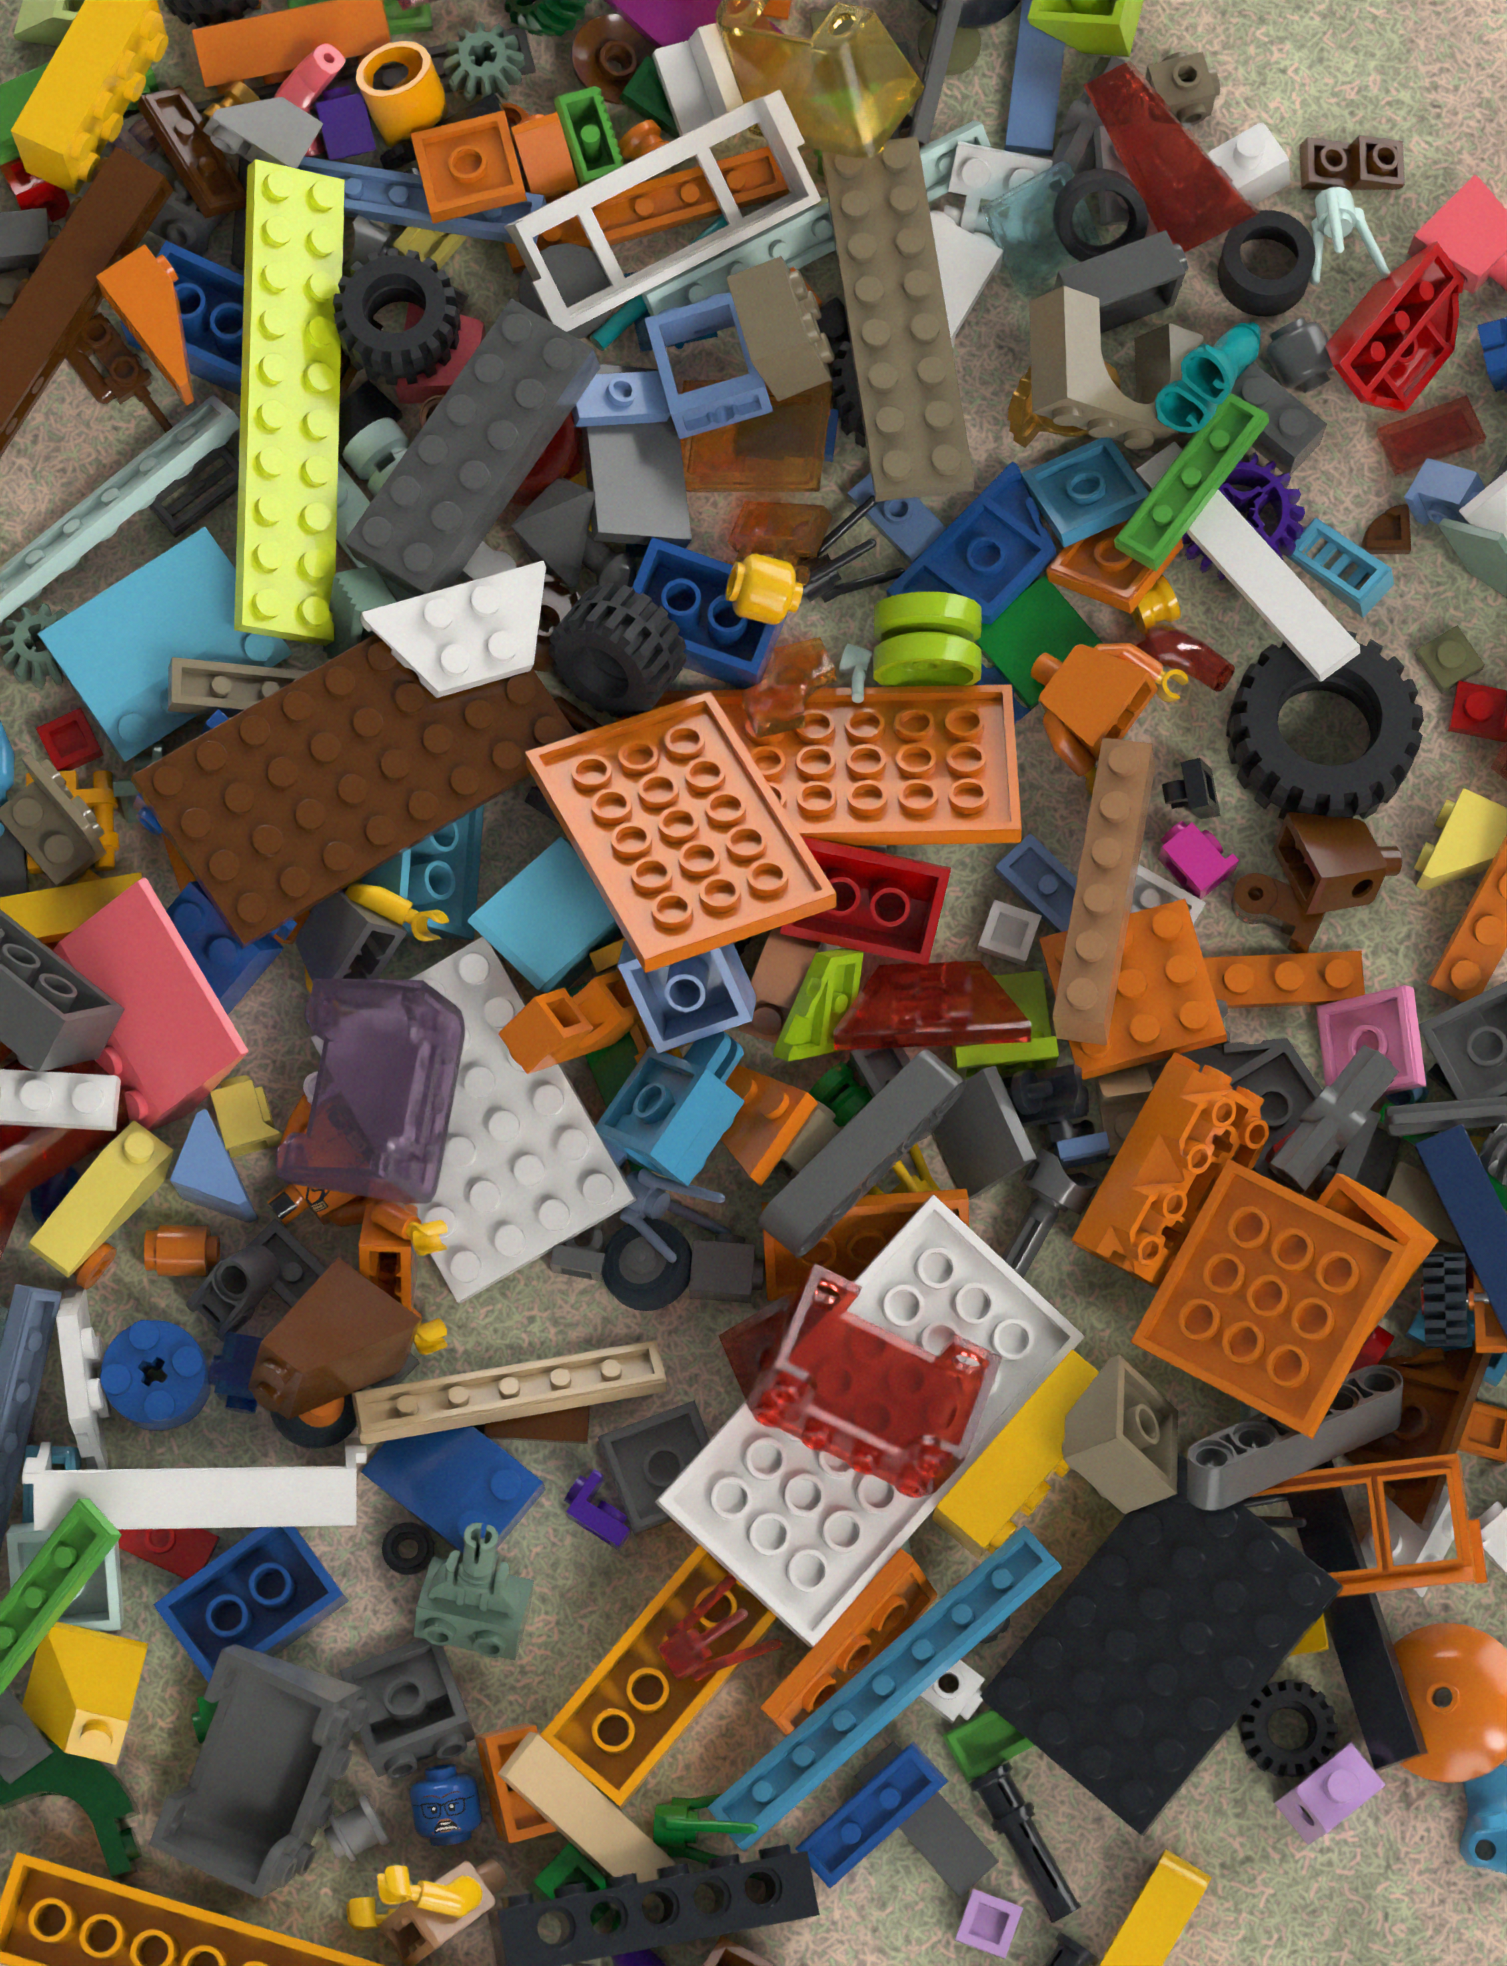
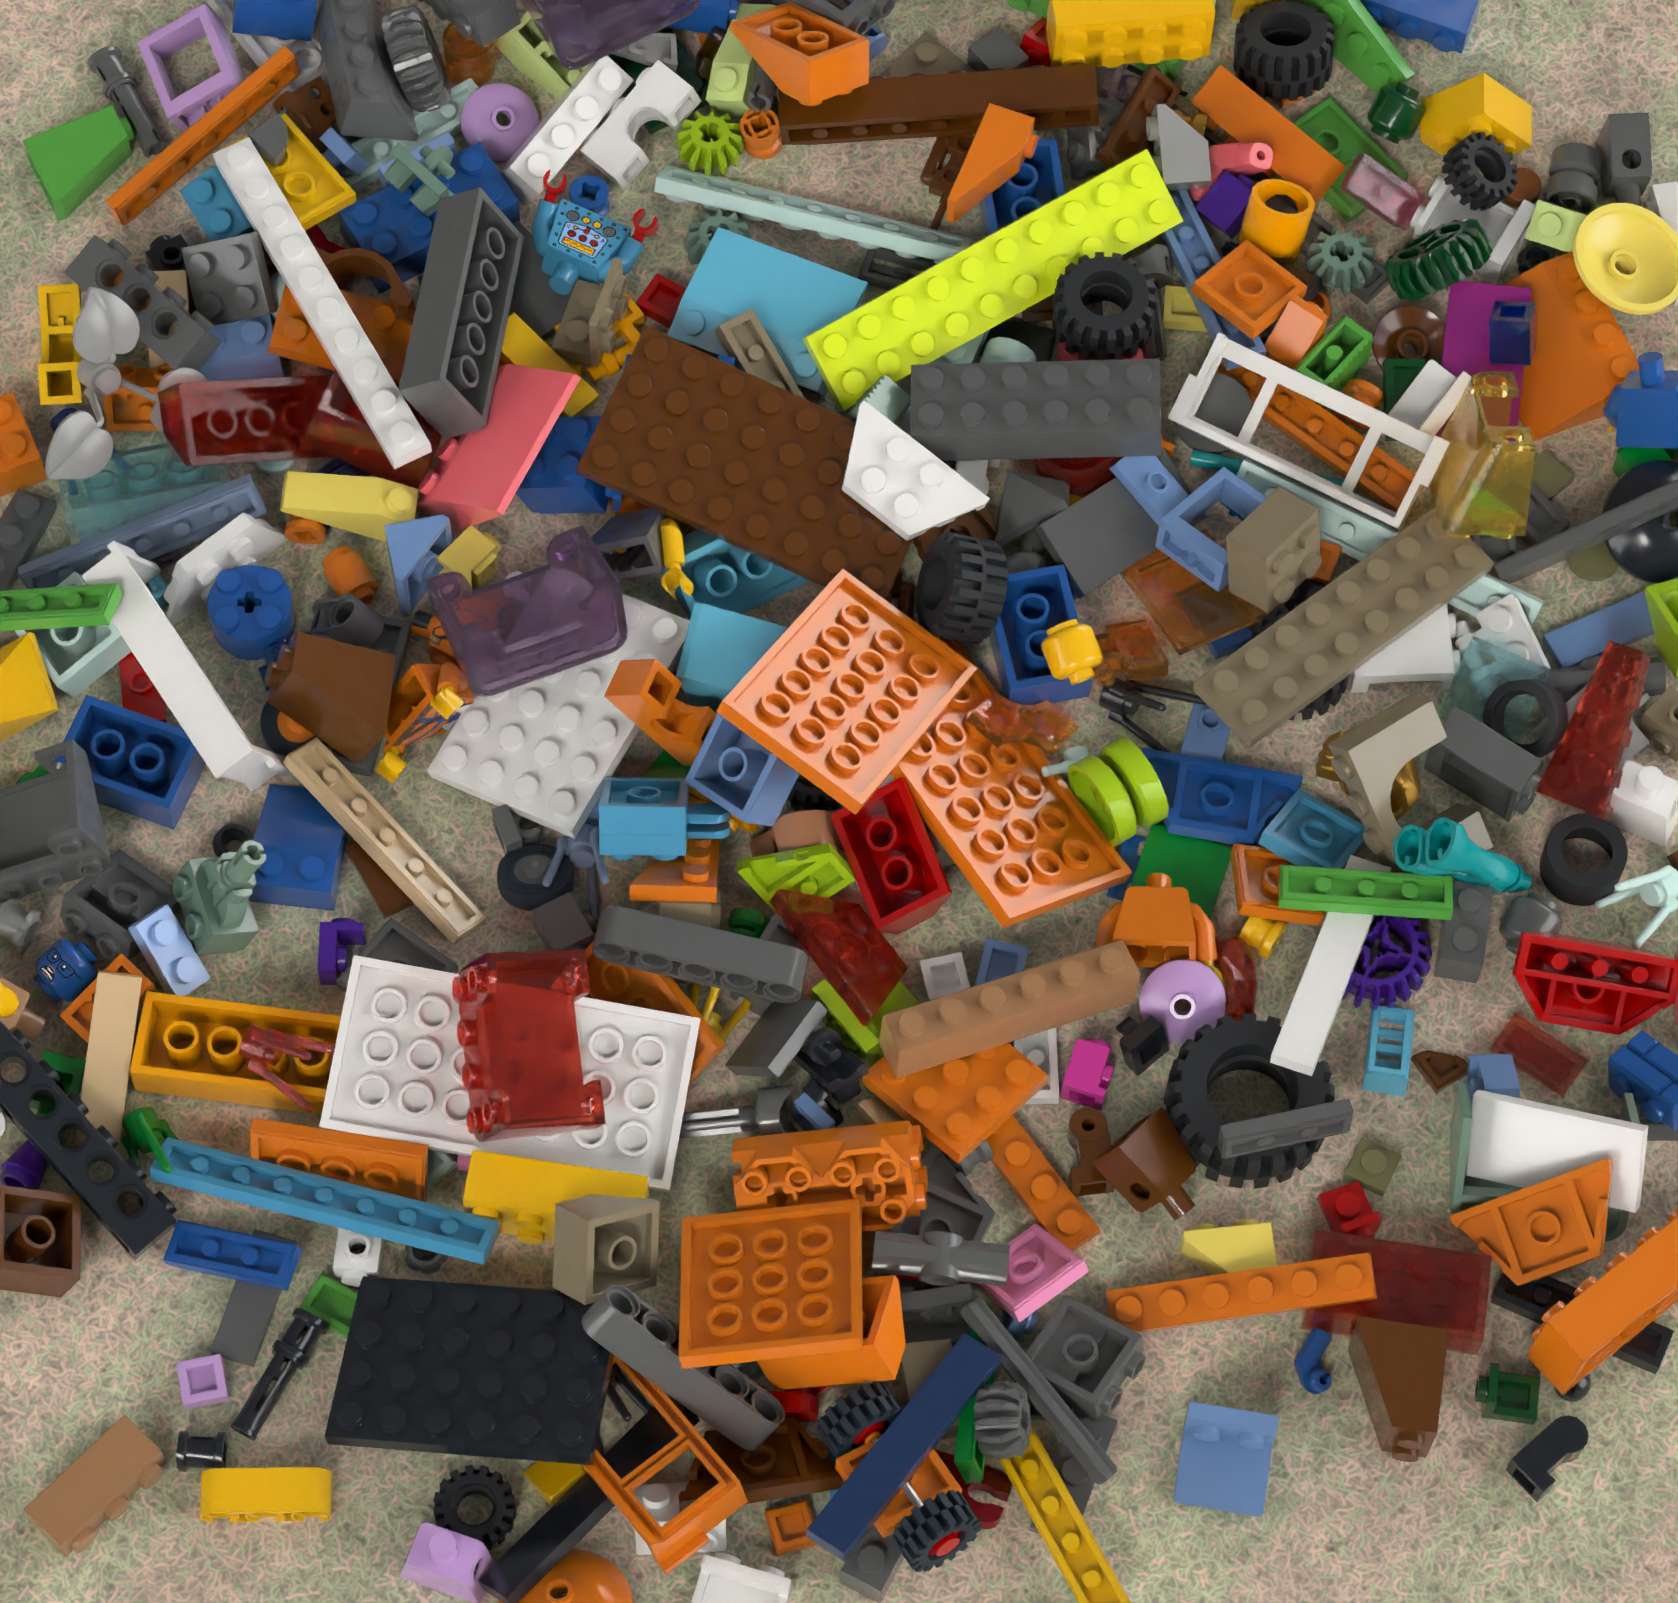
camera: 55 degrees right, 10 degrees down
none -> light blue plate [128,904,210,996]
none -> lavender dish [1140,959,1226,1044]
none -> dark grey tile [1217,1098,1353,1159]

